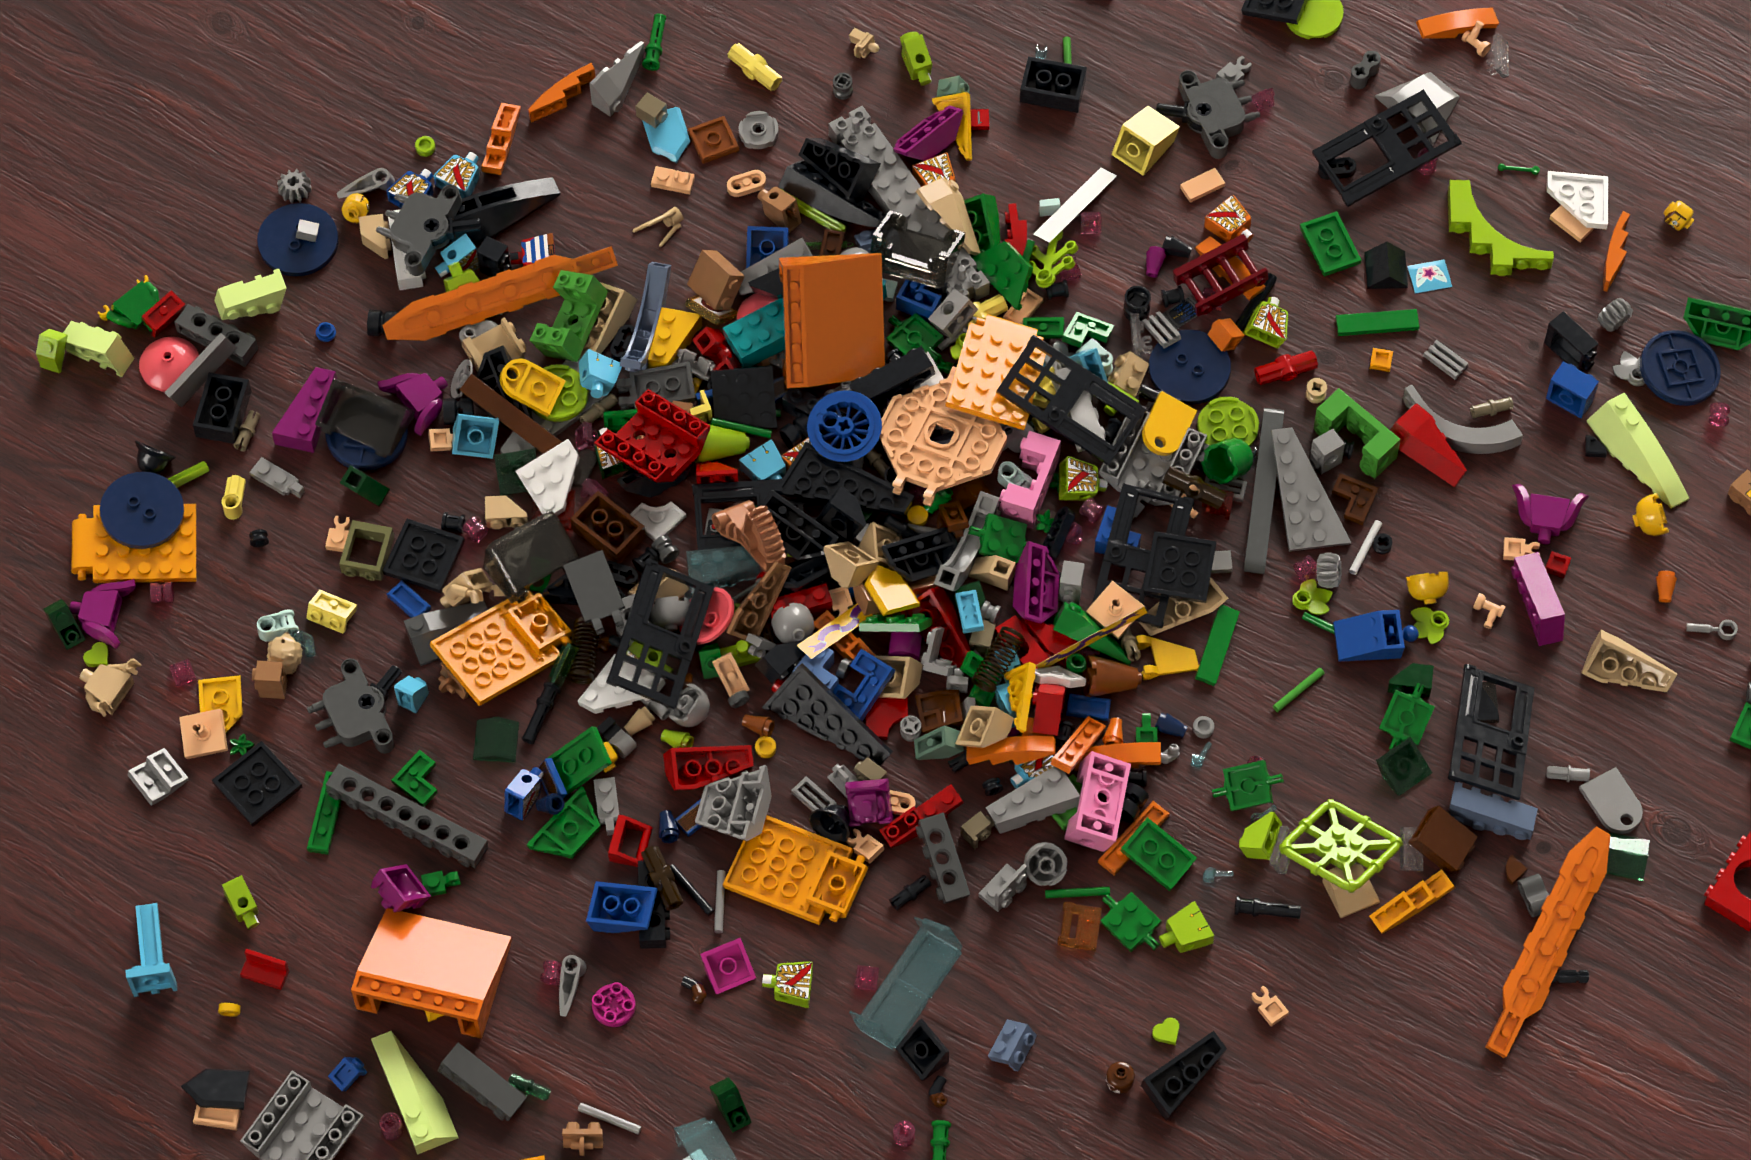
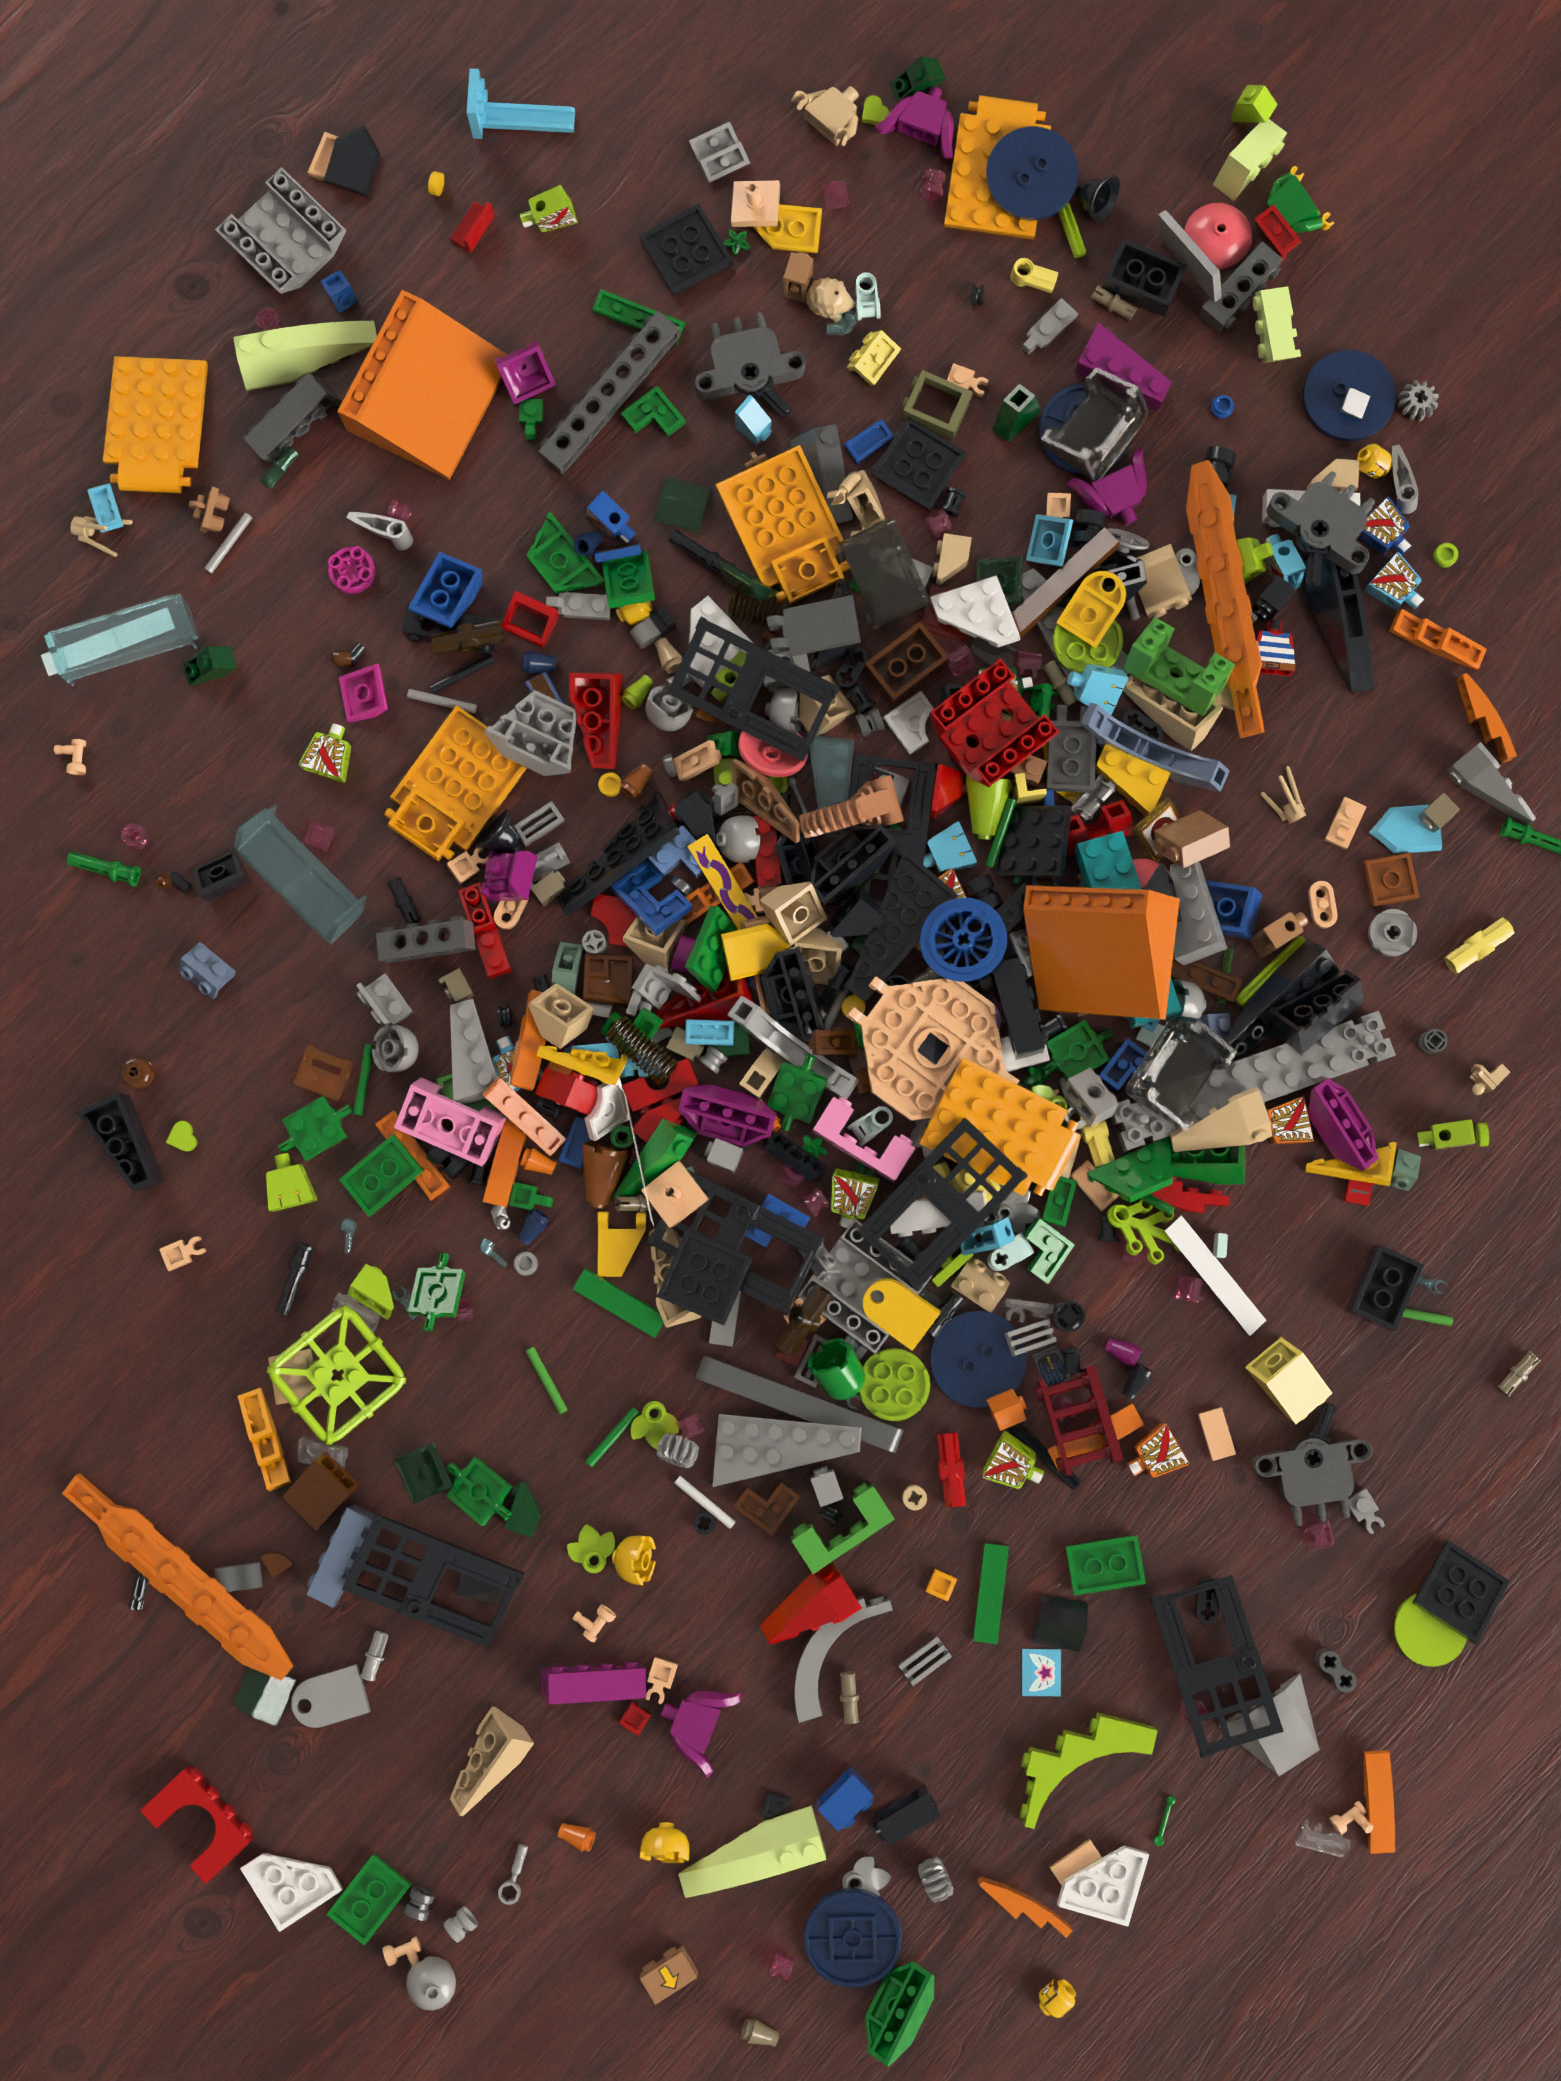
camera: 100 degrees right, 20 degrees up
blue slope [1333,610,1419,662] -> none

